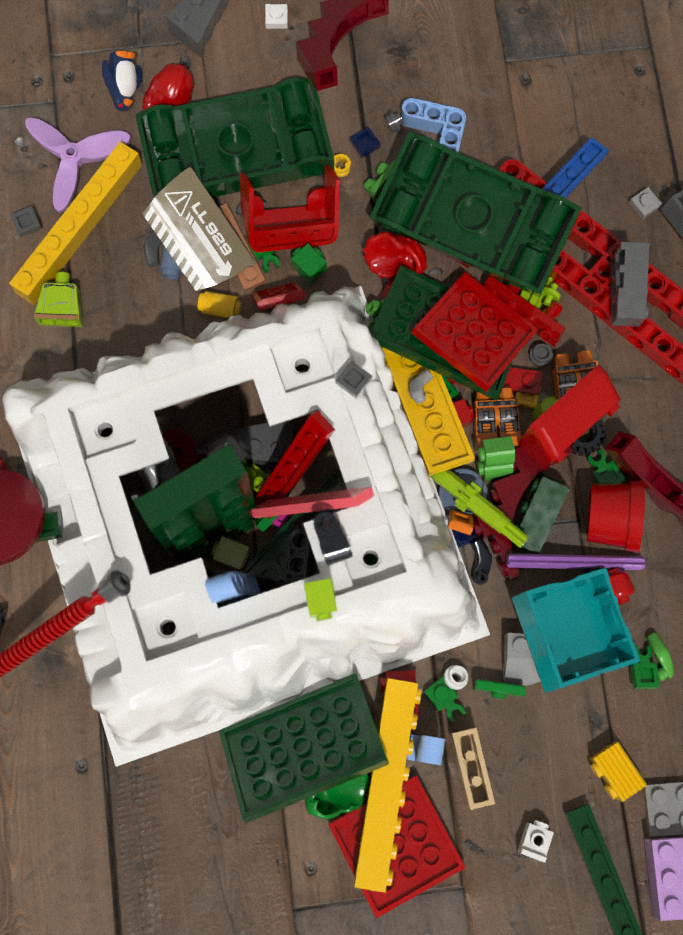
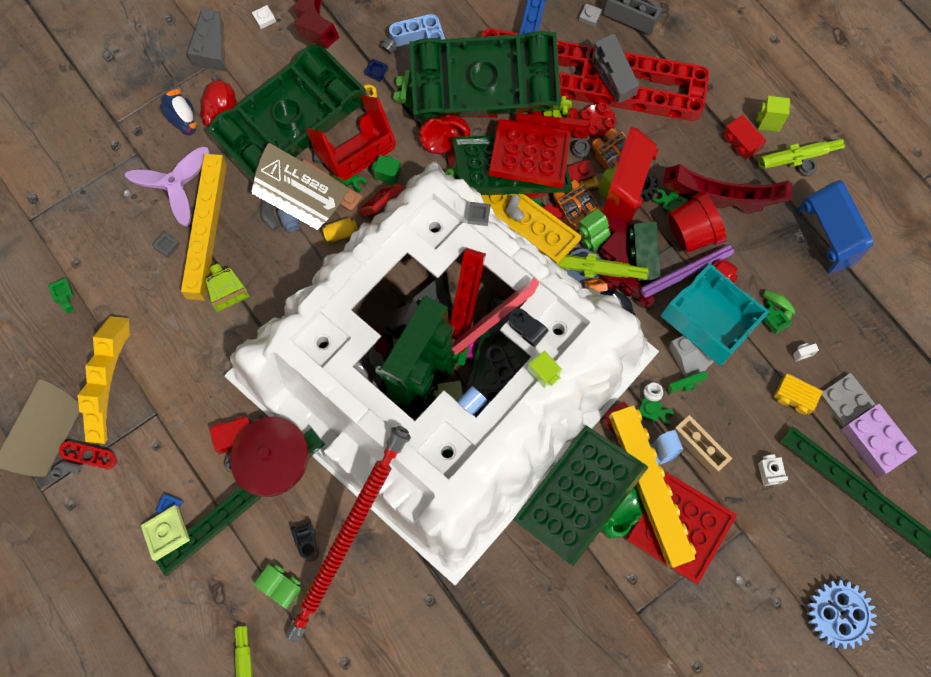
camera: 25 degrees left, 5 degrees down
none -> red dish [580,102,616,137]
none -> white plate [793,343,819,362]

